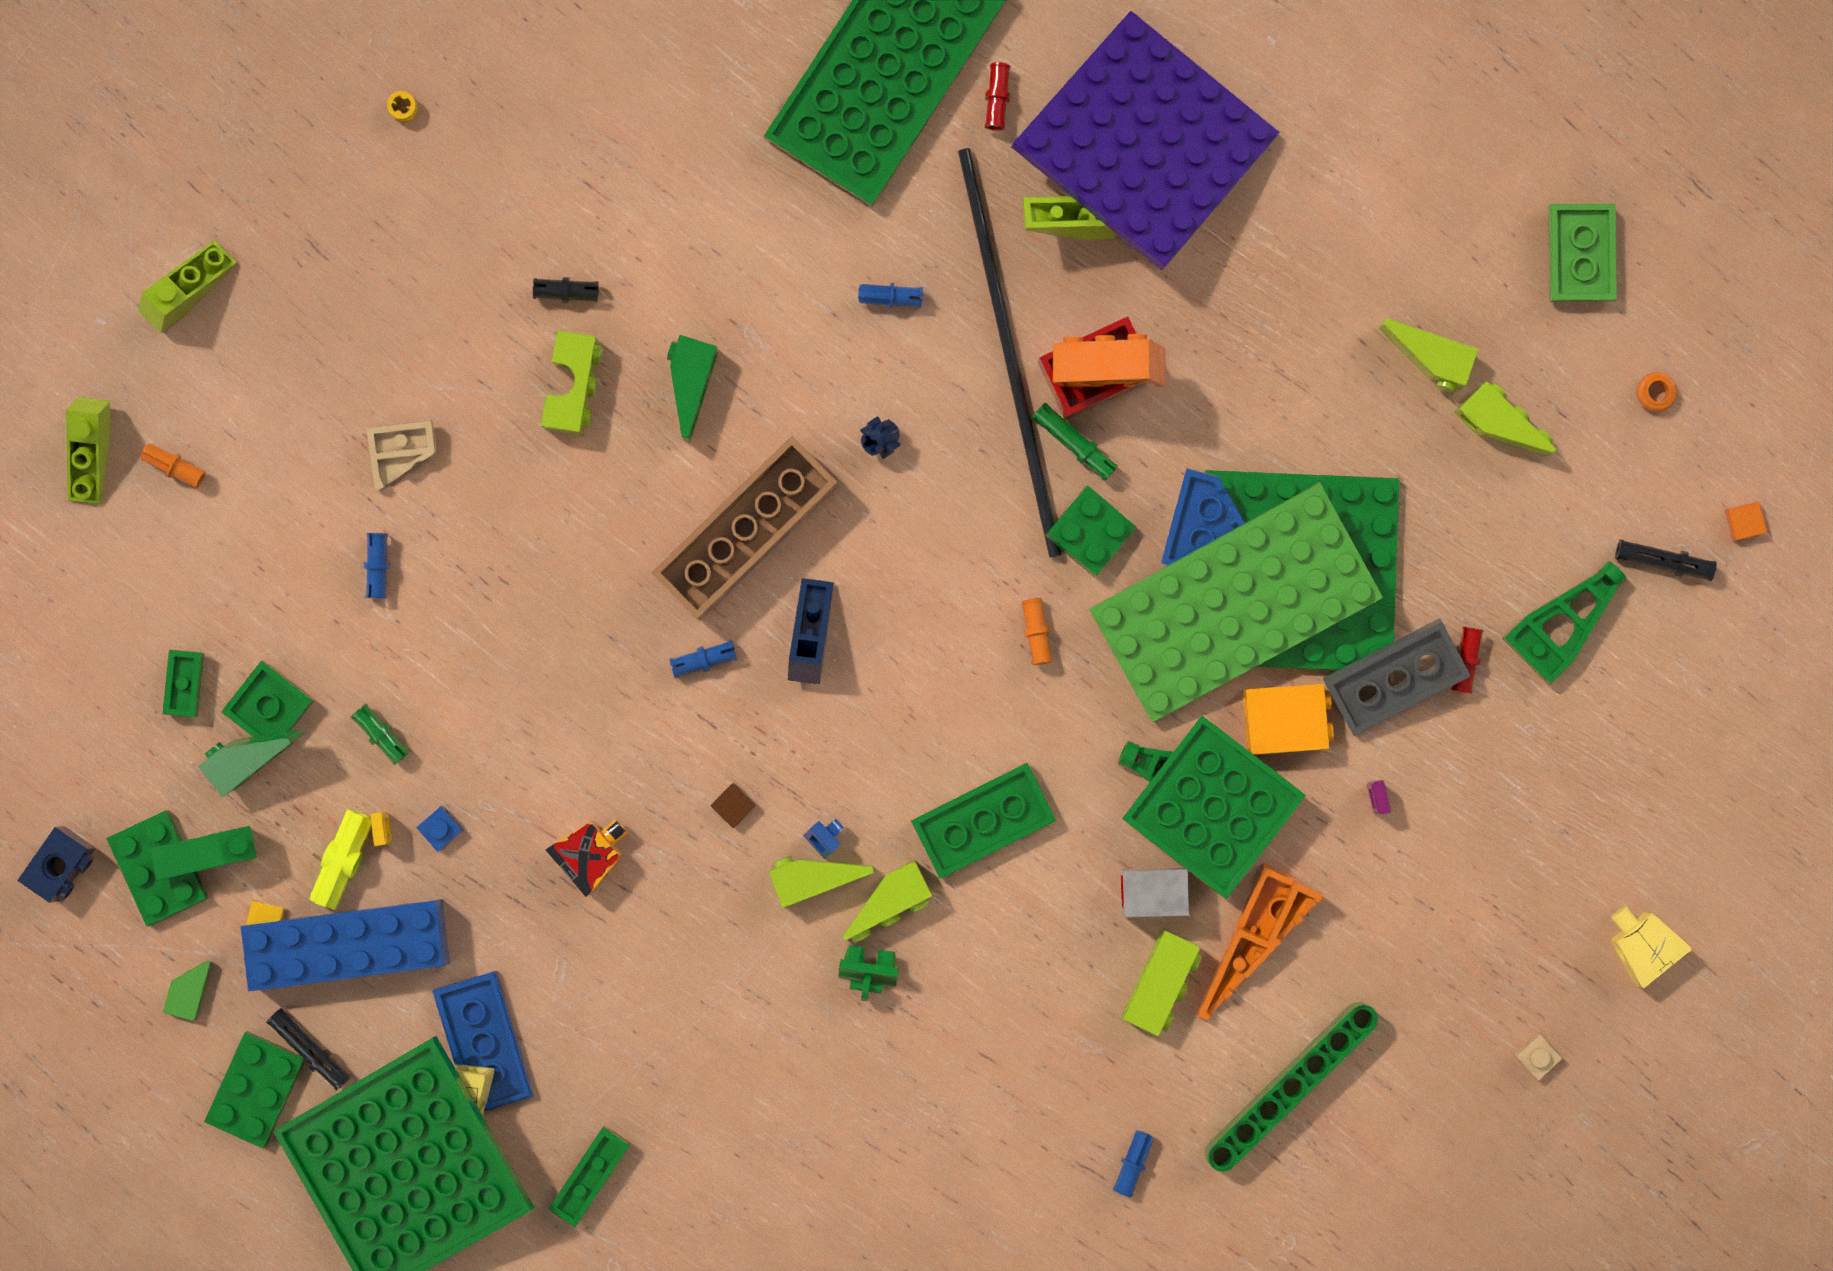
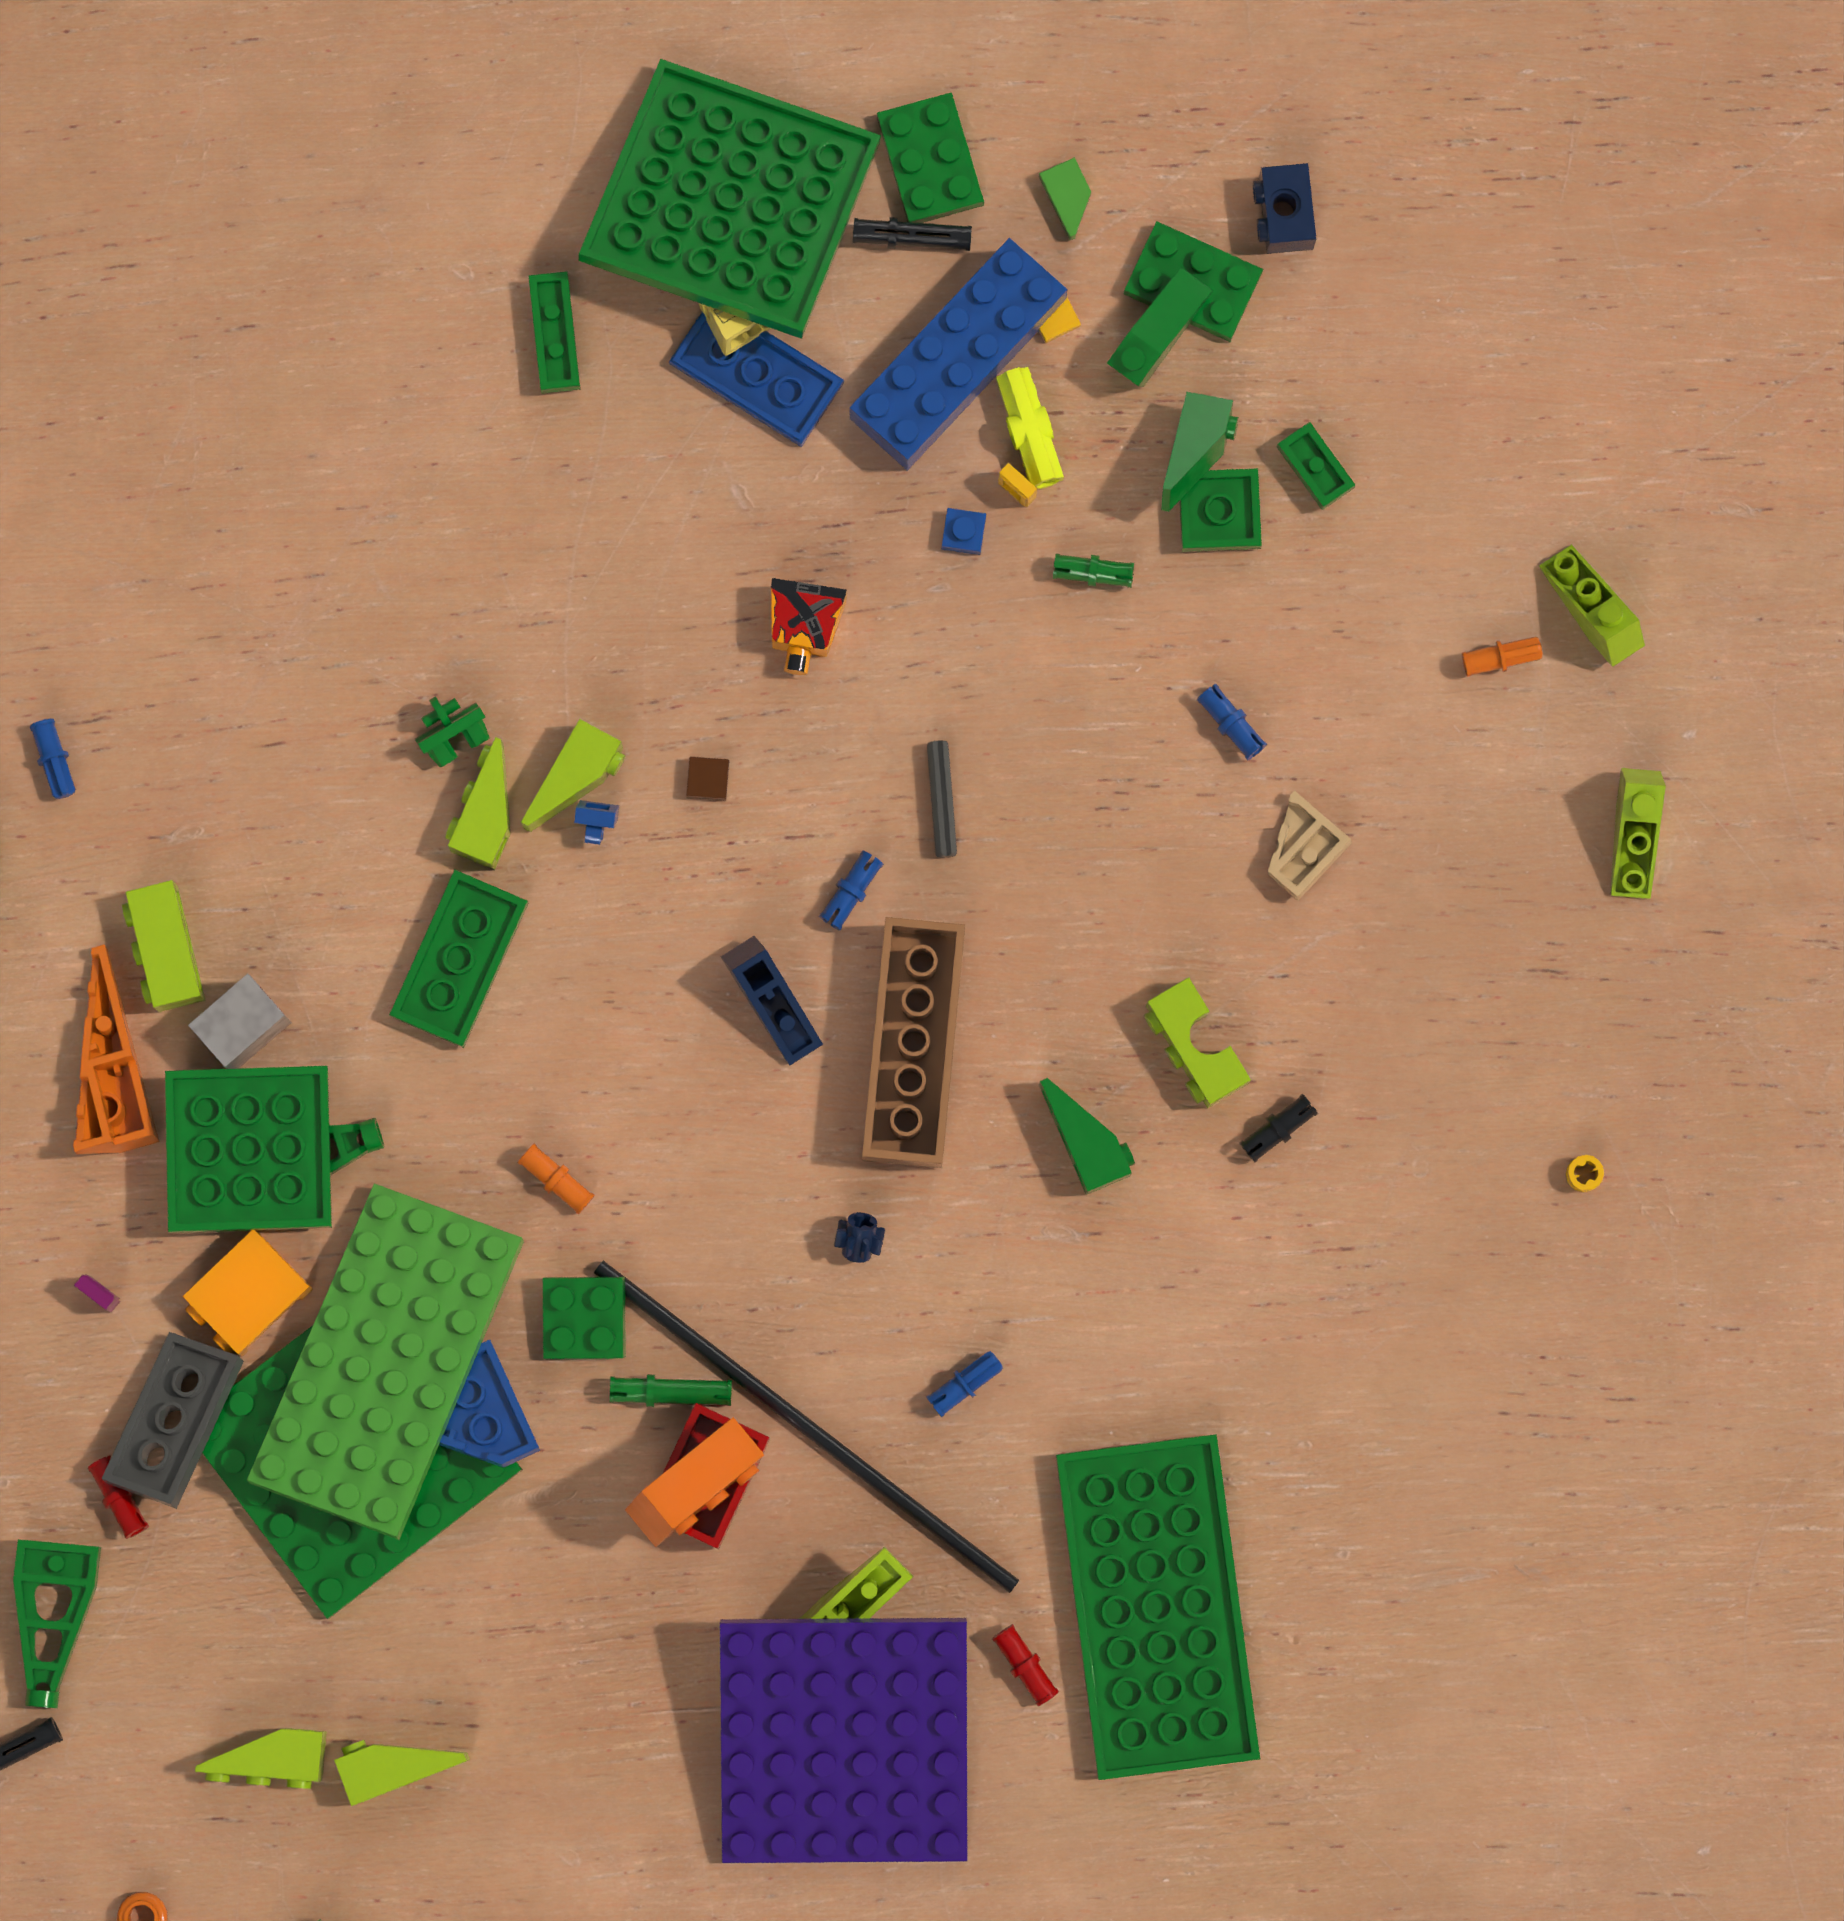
camera: 135 degrees right, 5 degrees down
none -> dark grey axle [927,740,957,858]

